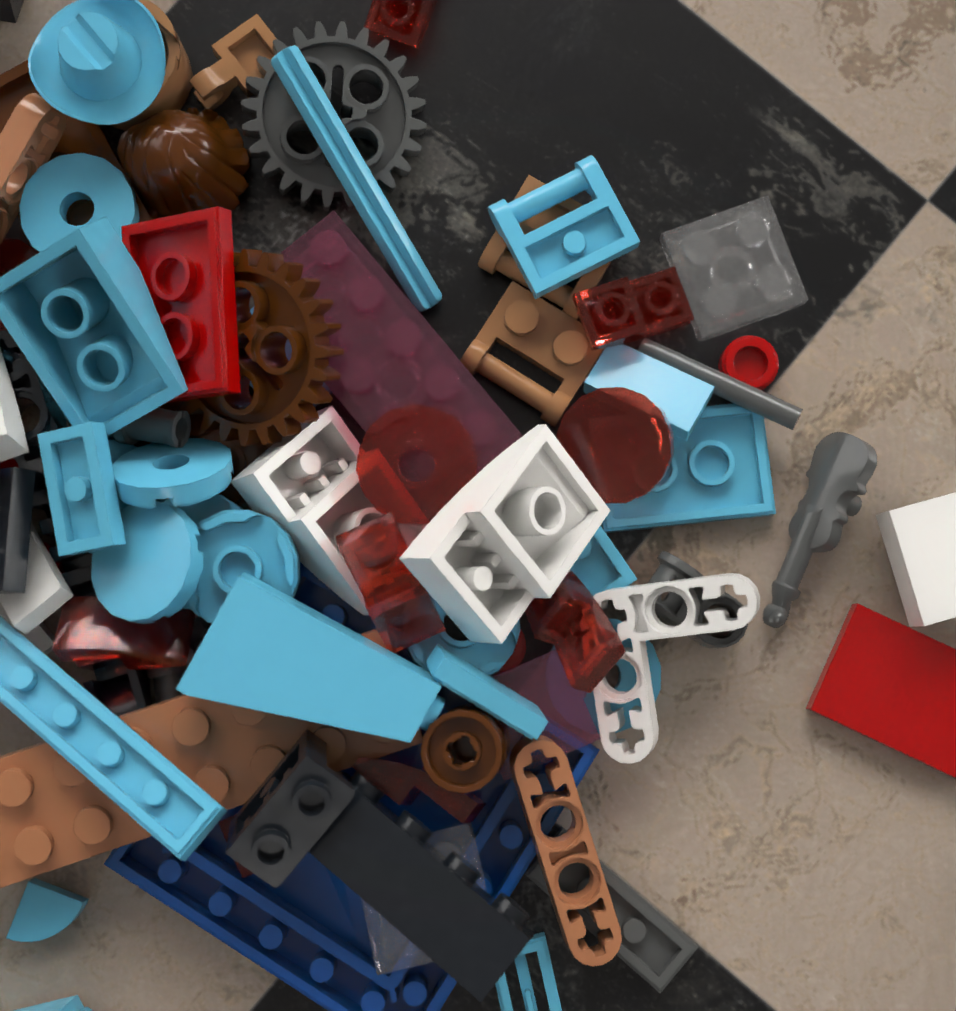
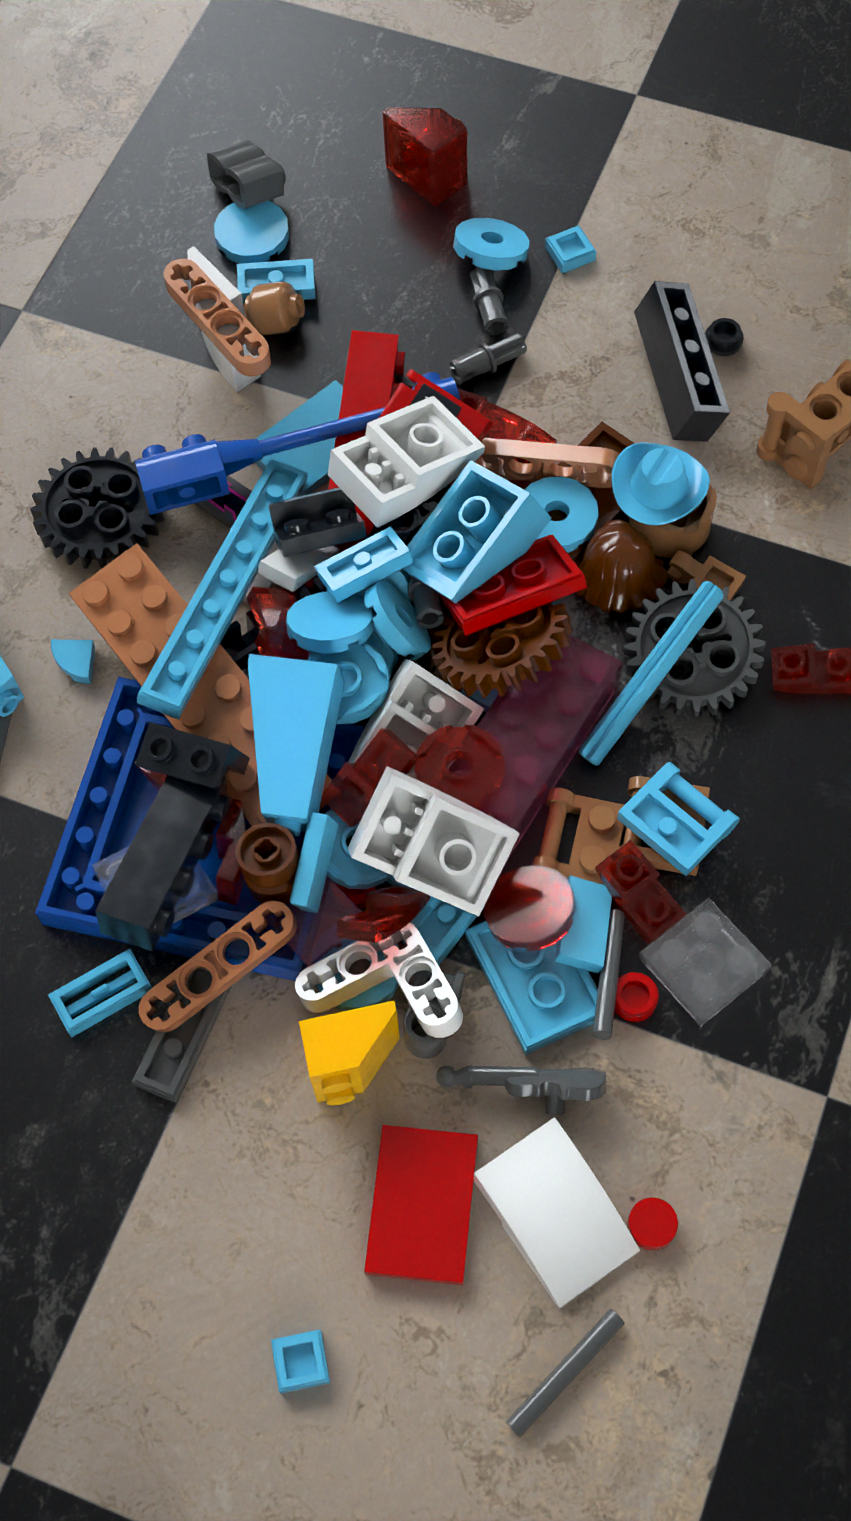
camera: 75 degrees right, 20 degrees down
none -> yellow slope [299,1001,400,1105]

